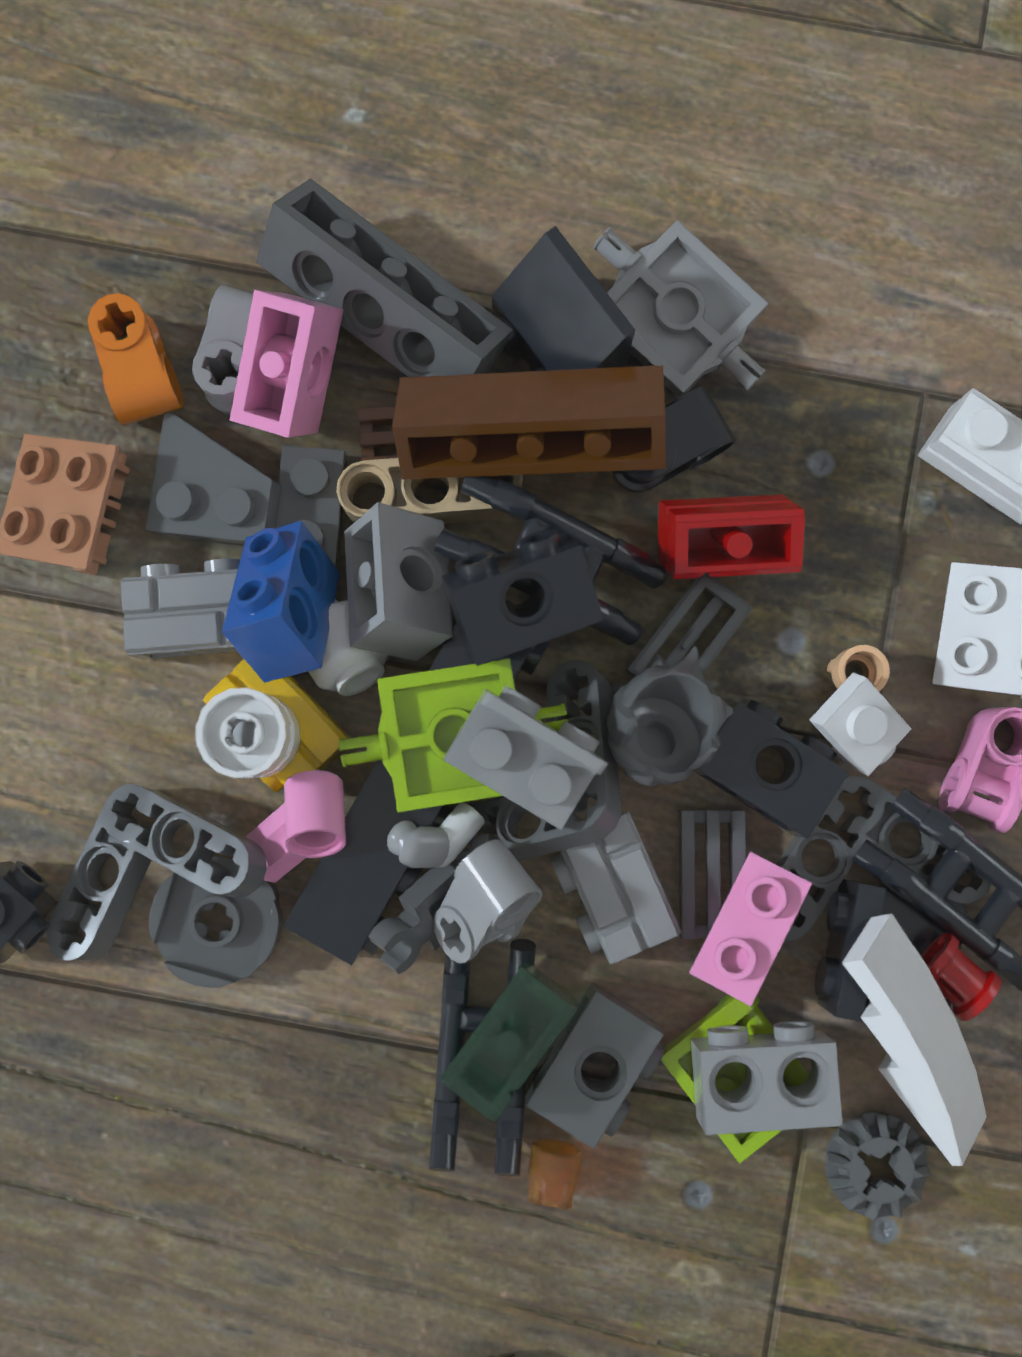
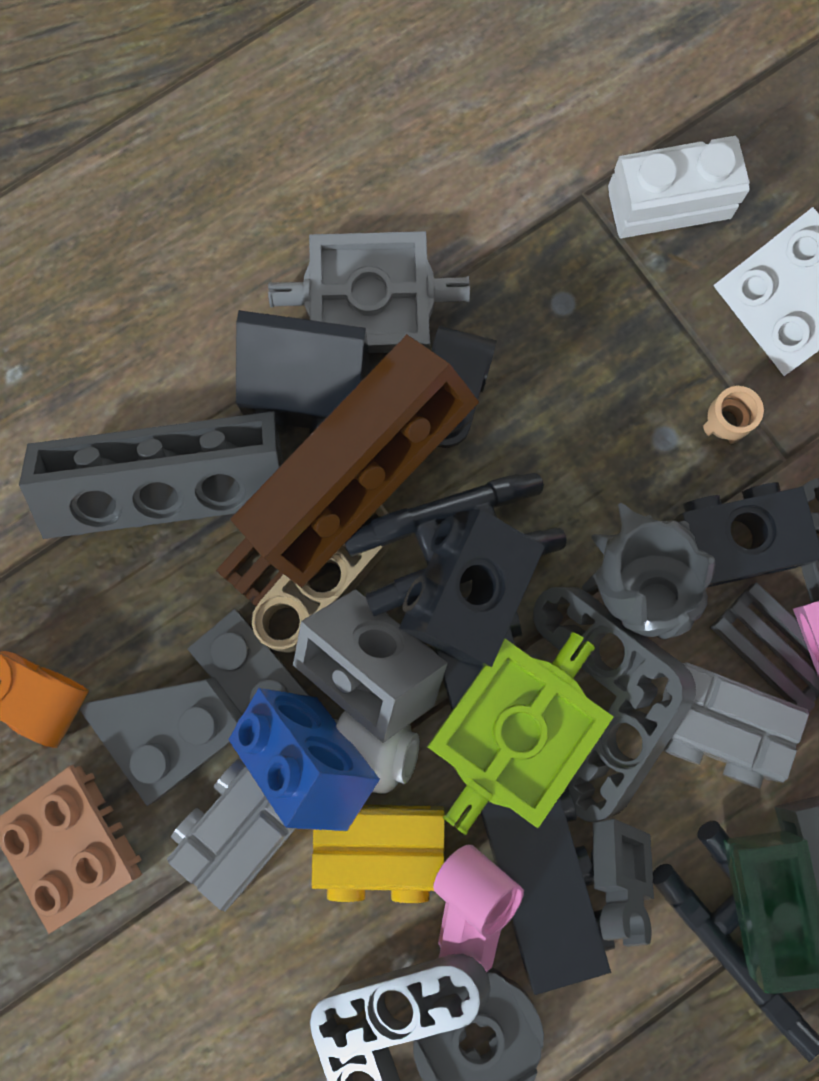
camera: 40 degrees left, 5 degrees down
light grey piece [192,284,253,415] -> none
white wheel [196,688,300,778] -> none
bright pink brick [230,290,344,438] -> none
light grey arm [387,802,485,868] -> none
light grey piece [434,839,543,963] -> none
light grey bracket [444,685,608,830] -> none
dark grey tile [626,573,753,677] -> none
red brick [658,494,805,579] -> none
white bracket [810,673,911,776] -> none

